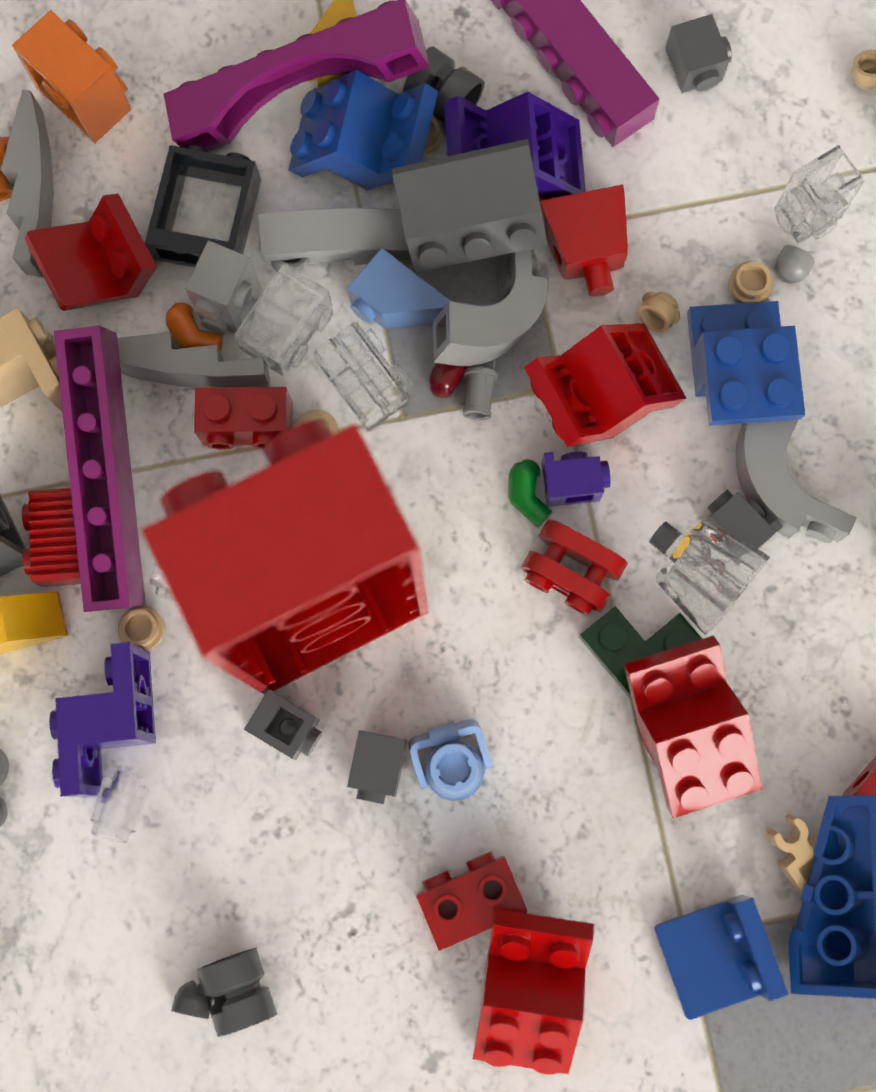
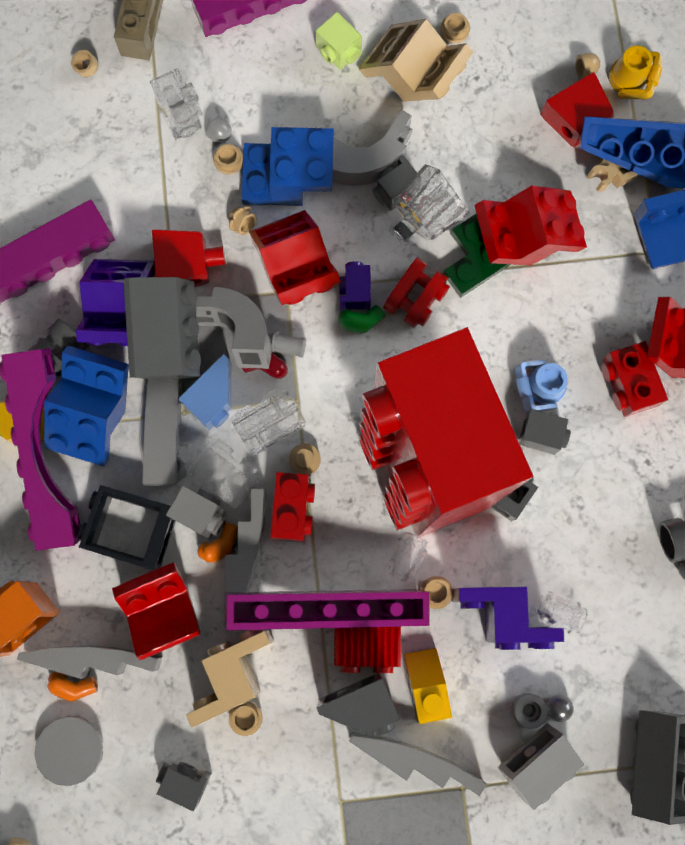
camera: 90 degrees left, 0 degrees up
dark grey brick [665,14,732,93] -> none

